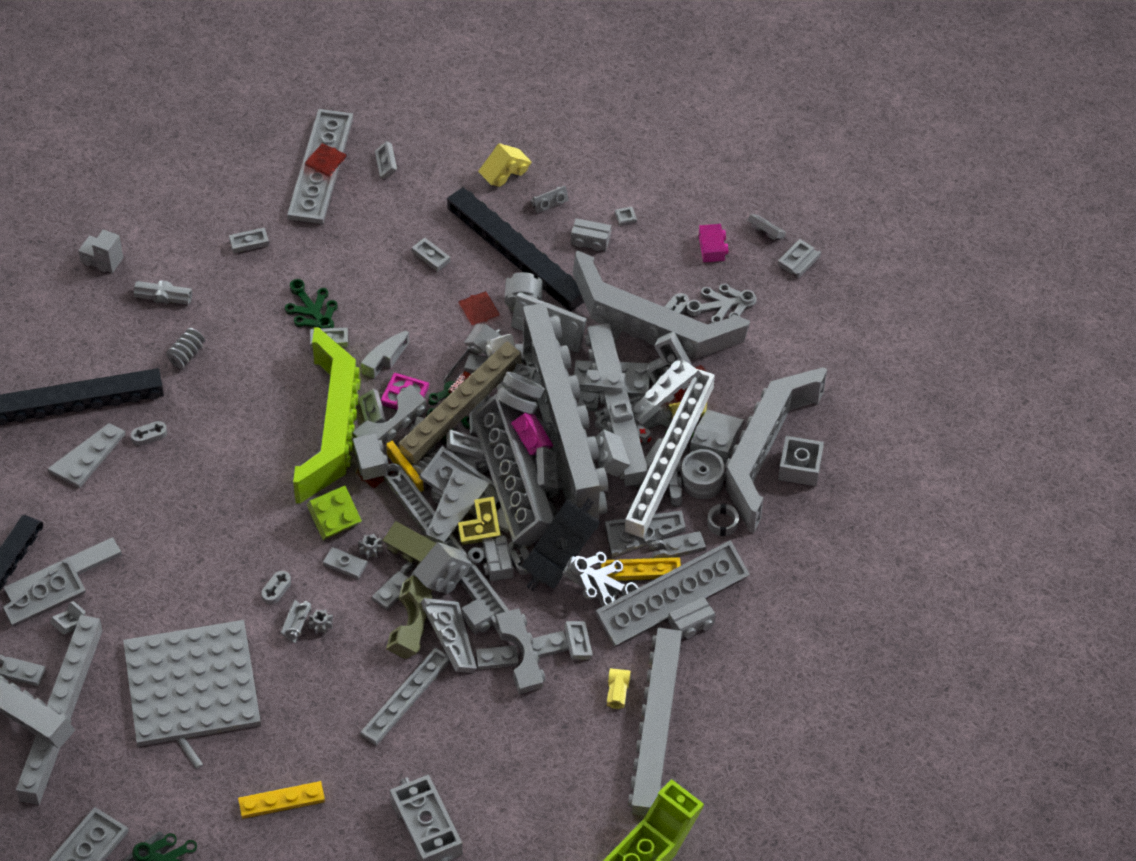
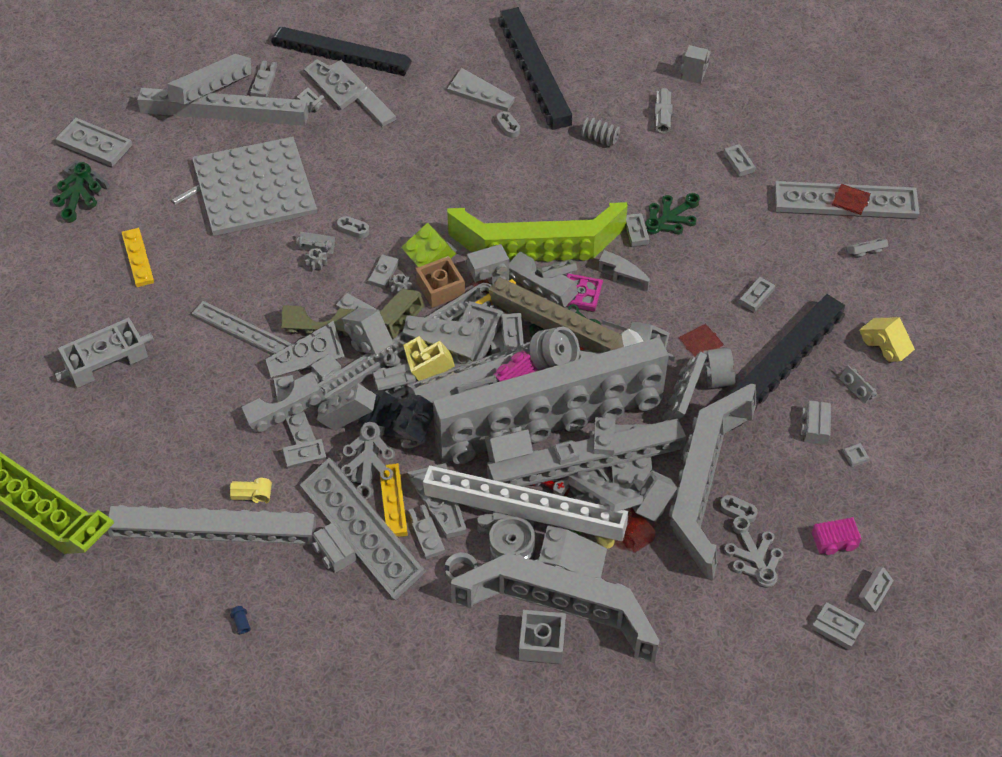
camera: 85 degrees right, 0 degrees up
none -> dark blue pin [230,606,251,635]
none -> light grey brick [317,384,376,430]
none -> medium nougat brick [415,256,465,308]

